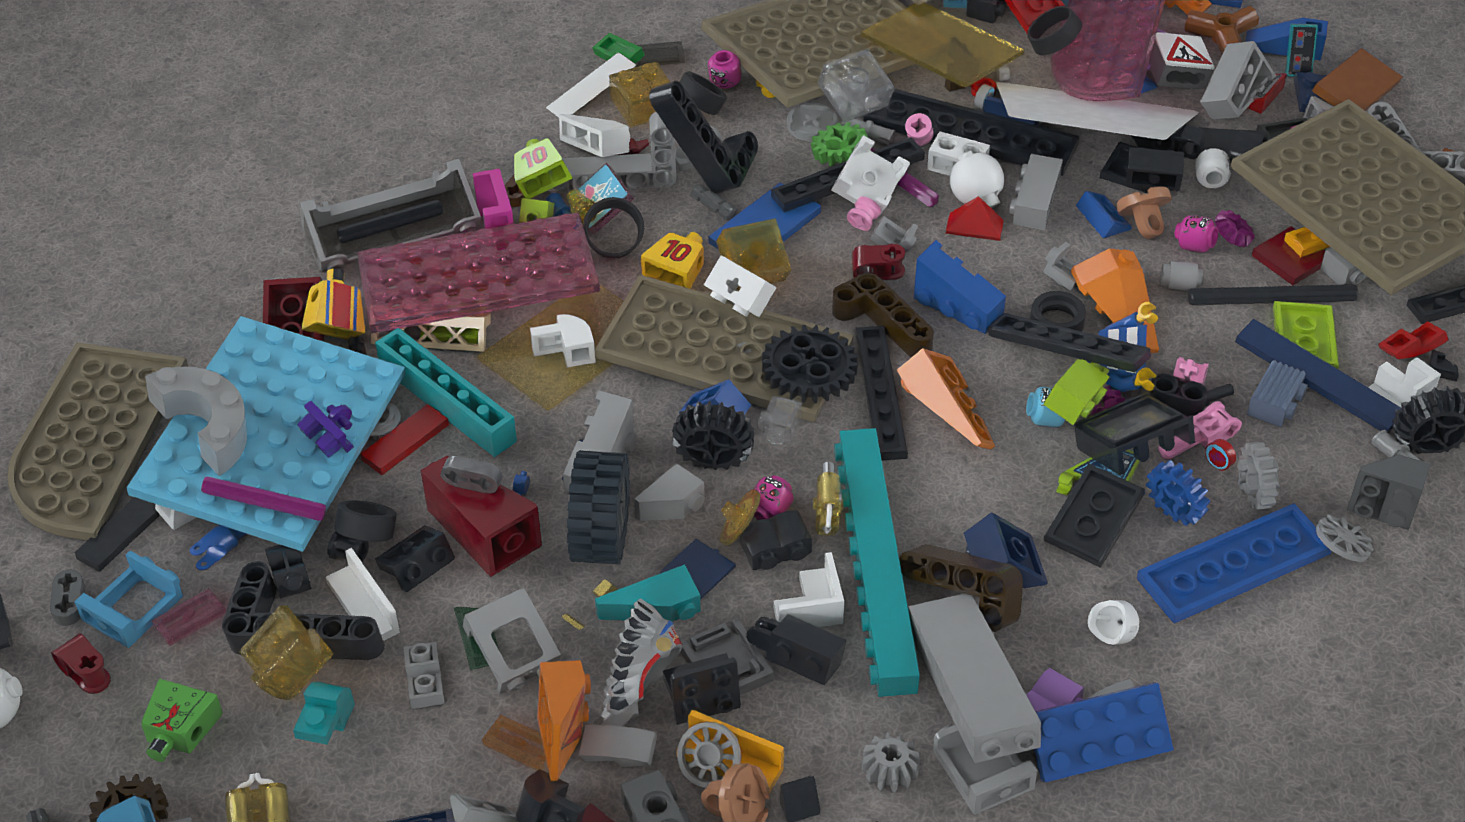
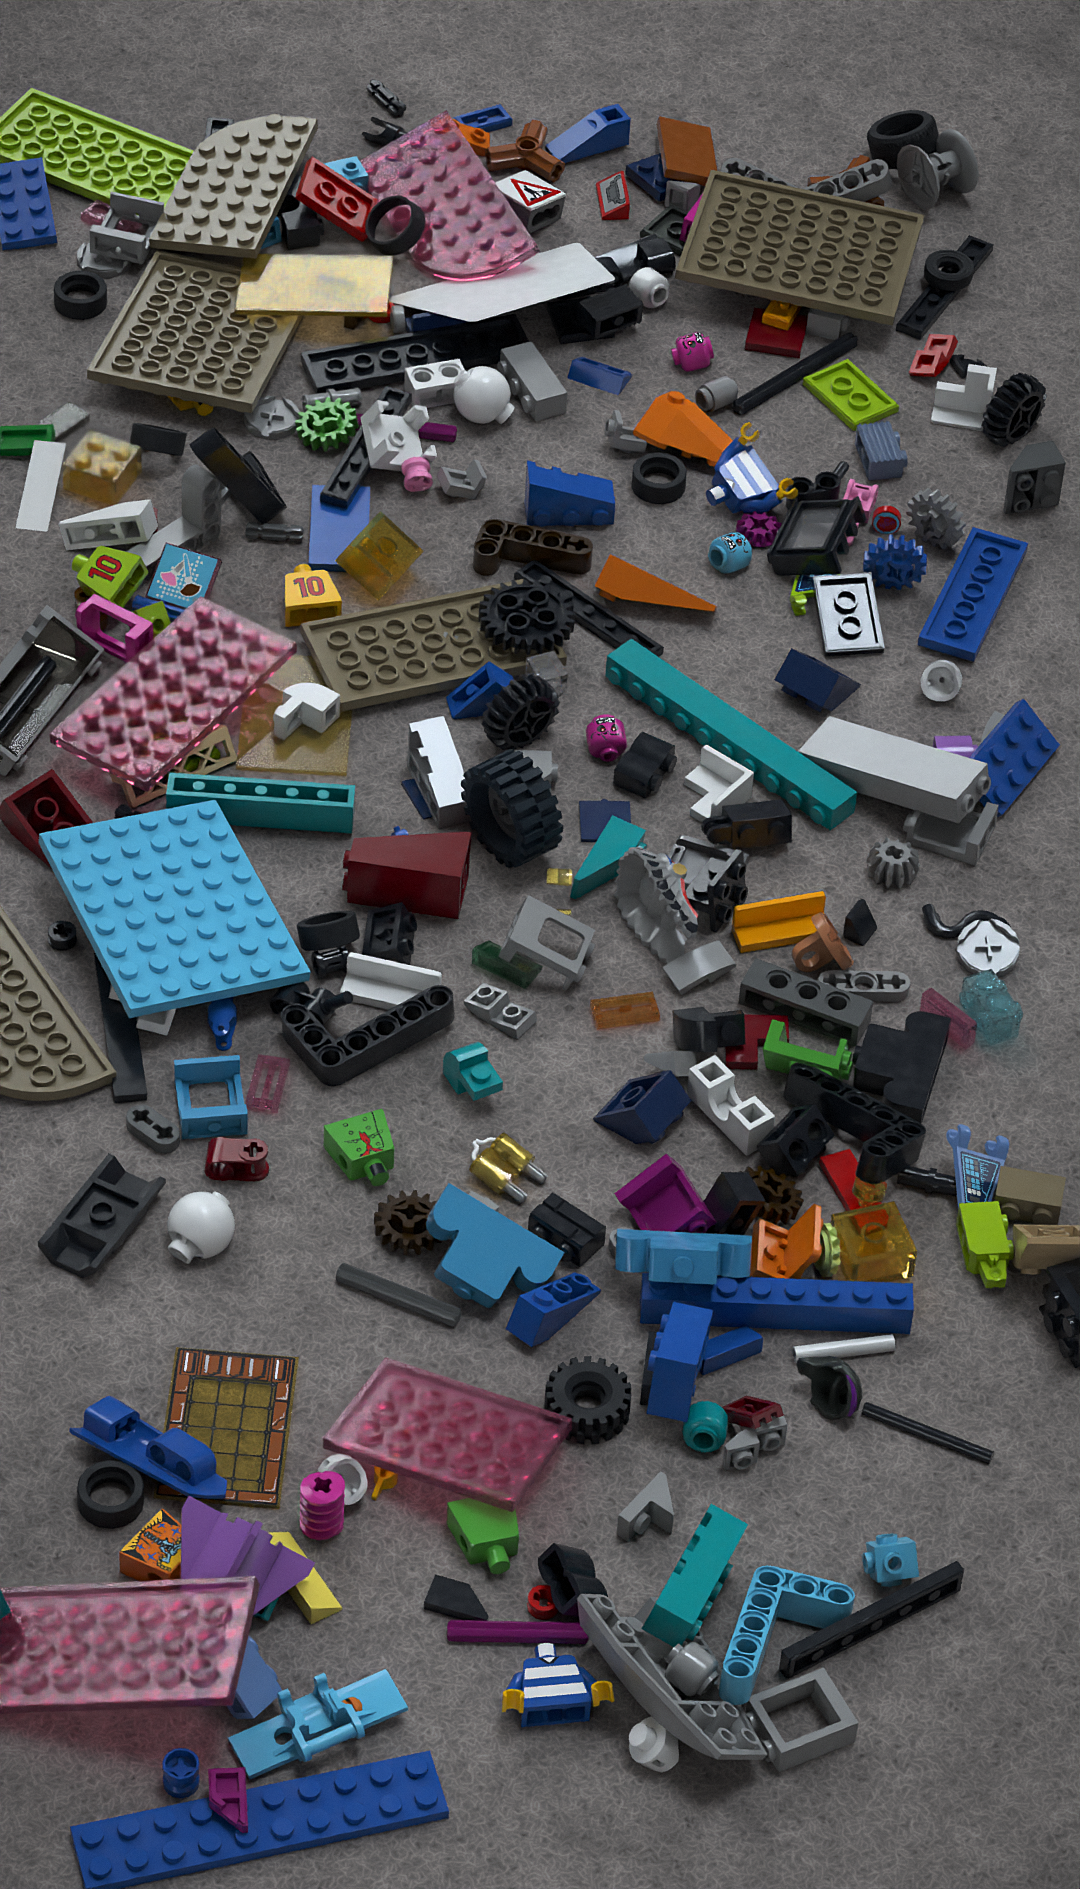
camera: 45 degrees left, 0 degrees up
light grey brick [145,366,247,476] -> none
magenta axle [201,476,326,521] -> none
clear yellow brick [239,605,333,700] -> none
dark purple hips [297,400,354,458] -> none
yellow torso [302,269,365,340] -> none
red tile [360,404,449,475] -> none
flat silver beam [441,456,503,494] -> none
orange slope [537,660,591,781] -> none
clear yellow cone [566,189,597,224] -> none
black tyre [583,197,644,258] -> none
light grey wheel [677,722,741,788] -> none
white brick [704,255,776,317] -> none
dark pink head [707,50,742,89] -> none
clear yellow piece [720,489,761,545] -> none
clear yellow piece [813,462,843,536] -> none
clear brick [818,49,895,122] -> none
dark red piece [851,244,905,280] -> none
dark brown beam [899,544,1023,632] -> none
bright pink wheel [905,113,934,146] -> none
red slope [946,196,1004,241] -> none
black tile [988,313,1151,373] -> none
lime hinge [1043,359,1109,425] -> none
nougat tile [1116,187,1172,239] -> none
bright pink connector [1173,357,1209,385] -> none
light grey wedge [1200,41,1276,119] -> none
magenta gear [1215,210,1255,247] -> none
dark blue tile [1235,319,1402,433] -> none
tile [1285,24,1318,76] -> none
light grey wheel [1316,514,1374,562] -> none
light grey axle [1372,430,1419,460] -> none

